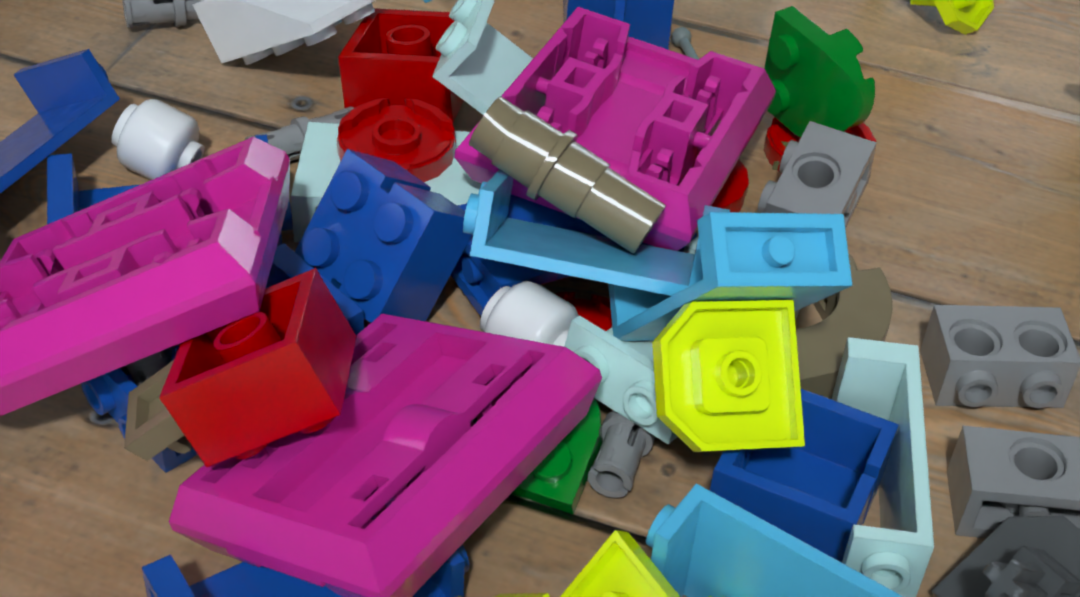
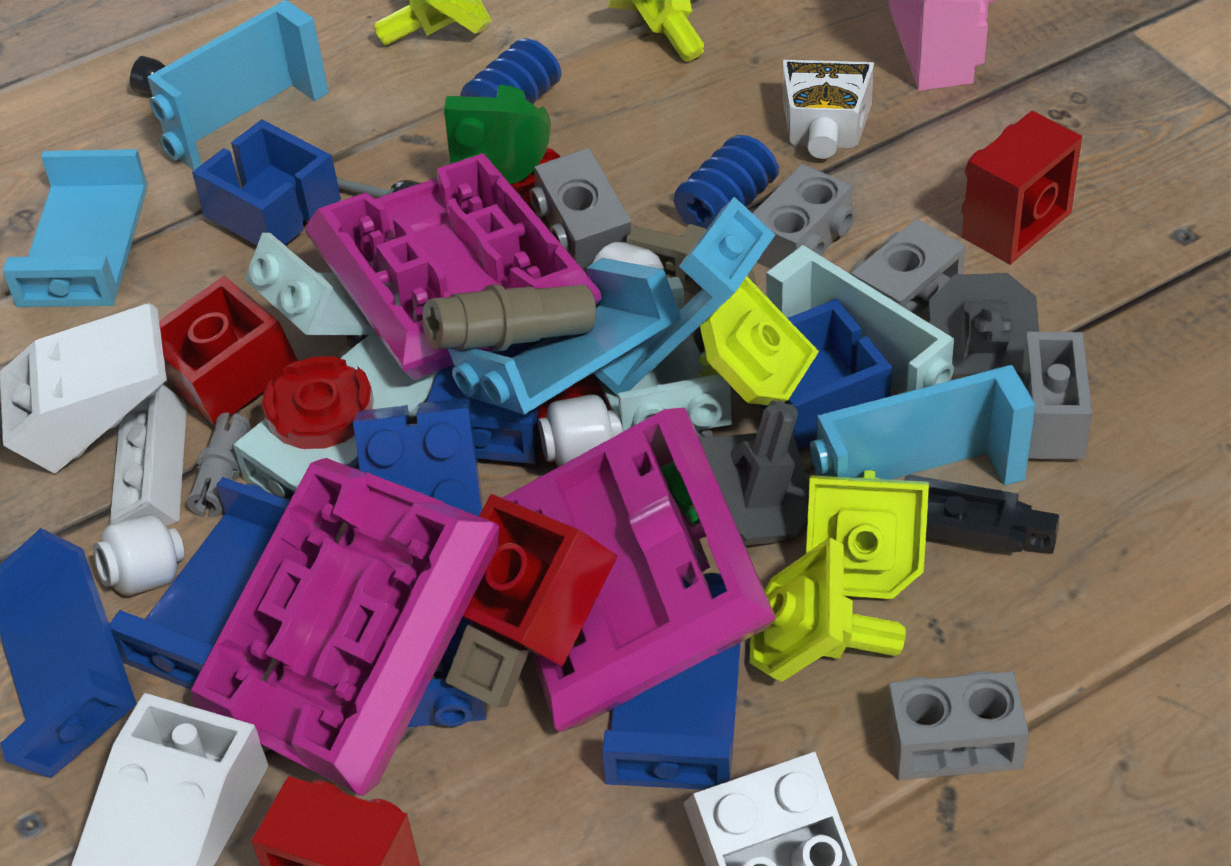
camera: 45 degrees left, 5 degrees up
none -> white slope [110,384,187,526]
none -> blue piece [460,38,562,104]
none -> blue piece [674,135,779,229]
none -> dark grey piece [699,400,809,546]

